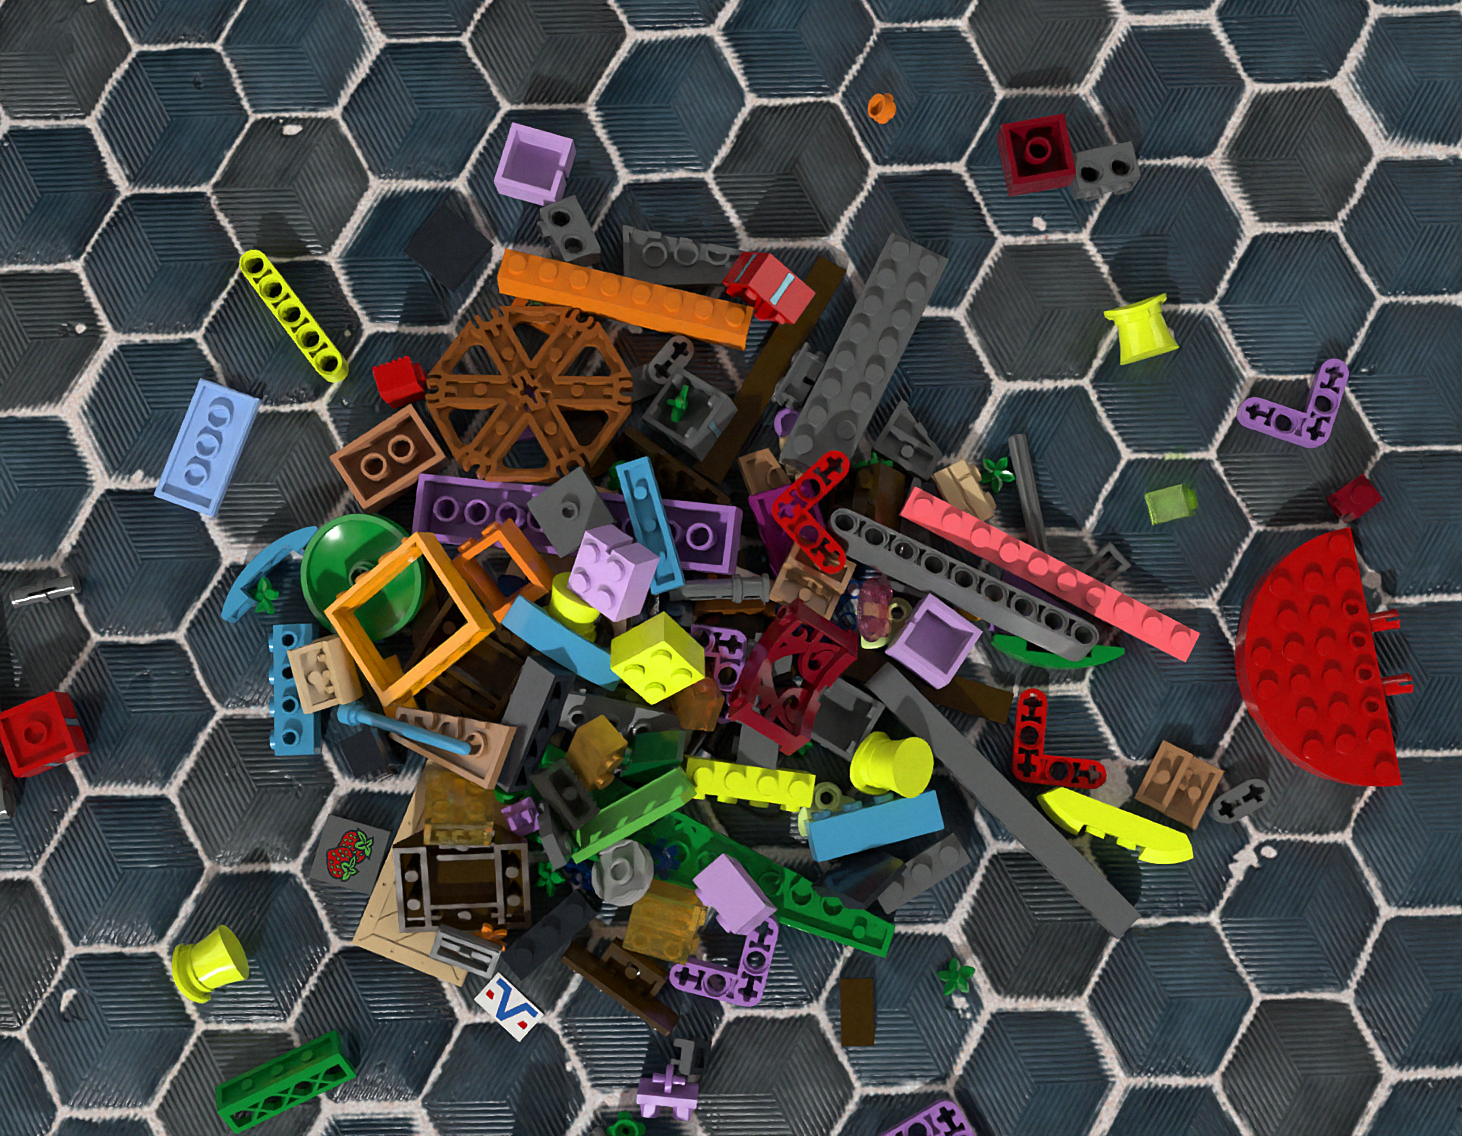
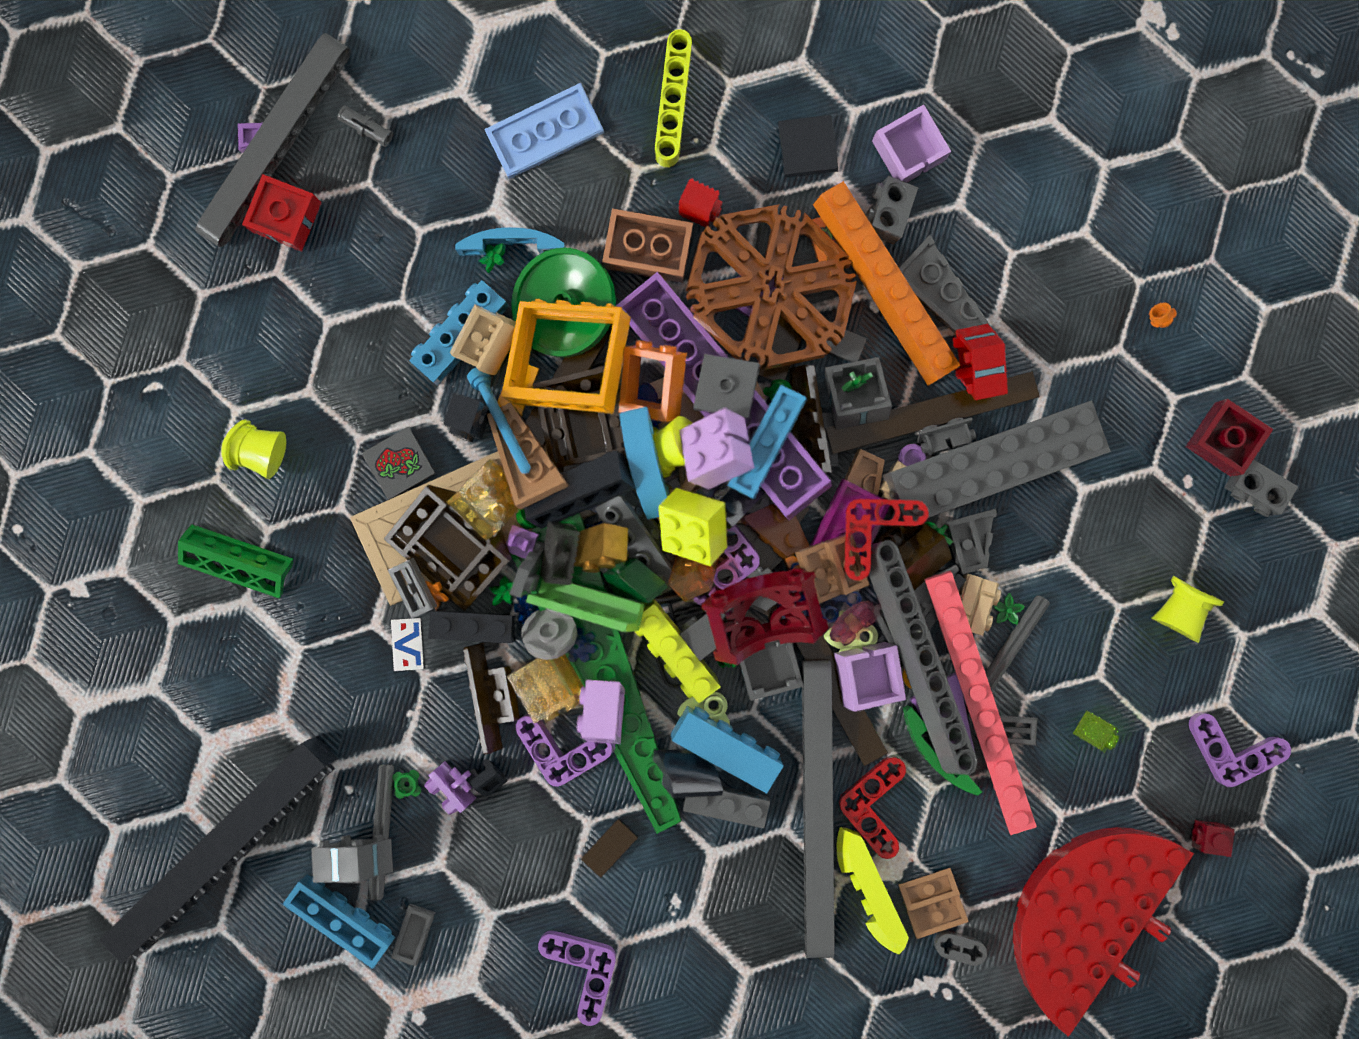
camera: 40 degrees right, 5 degrees up
dark grey beam [644,336,694,390] -> none
dark grey pin [668,573,770,603] -> none
neon yellow hat [850,731,934,798] -> none
green plant [936,957,976,996] -> none

